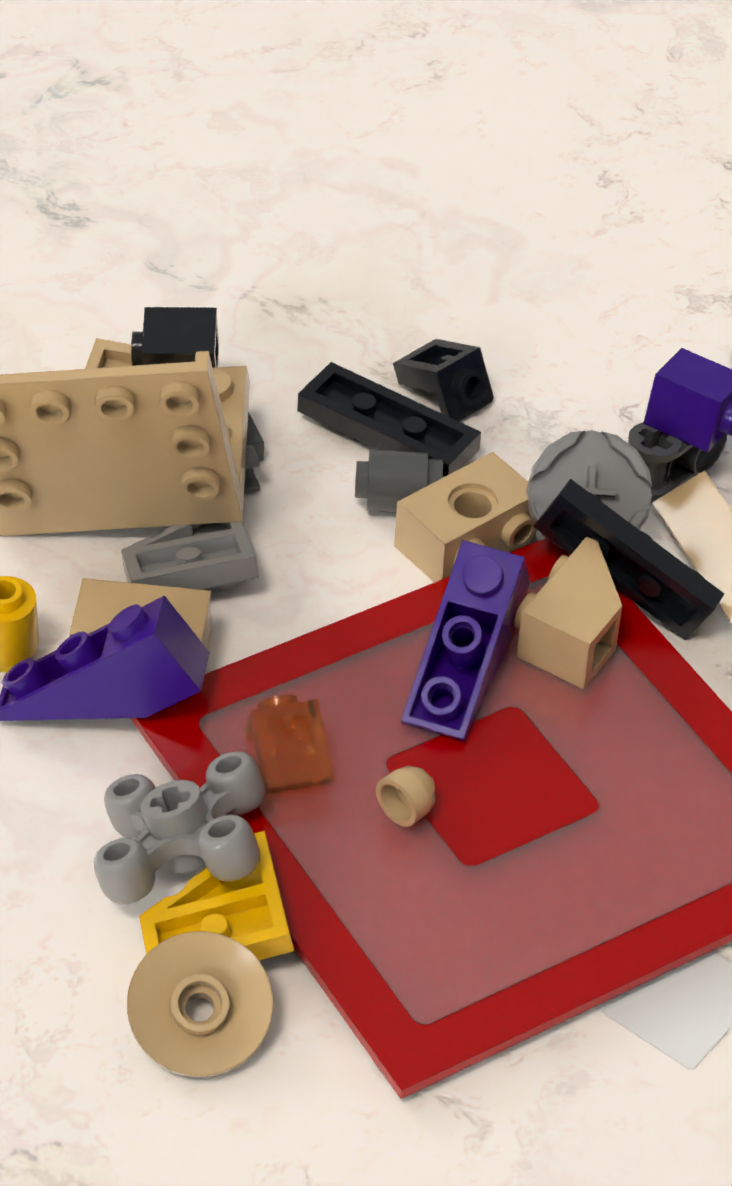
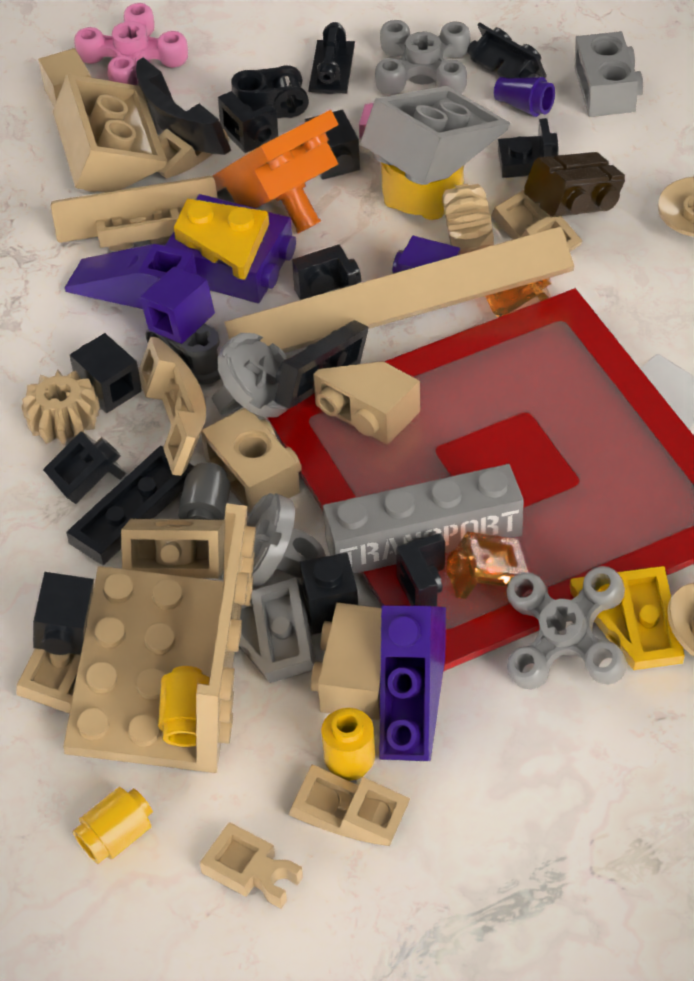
camera: 80 degrees left, 5 degrees up
tan hinge [376,766,436,827] -> none
dark purple slope [401,540,530,742] -> none
none -> tan gear [22,370,100,445]
none -> black brick [69,333,142,413]
none -> tan brick [121,519,225,579]
none -> tan slope [139,337,206,476]
none -> light grey tile [247,493,326,588]
none -> black brick [299,553,358,635]
none -> light grey brick [323,464,524,574]
none -> black bracket [396,533,446,606]

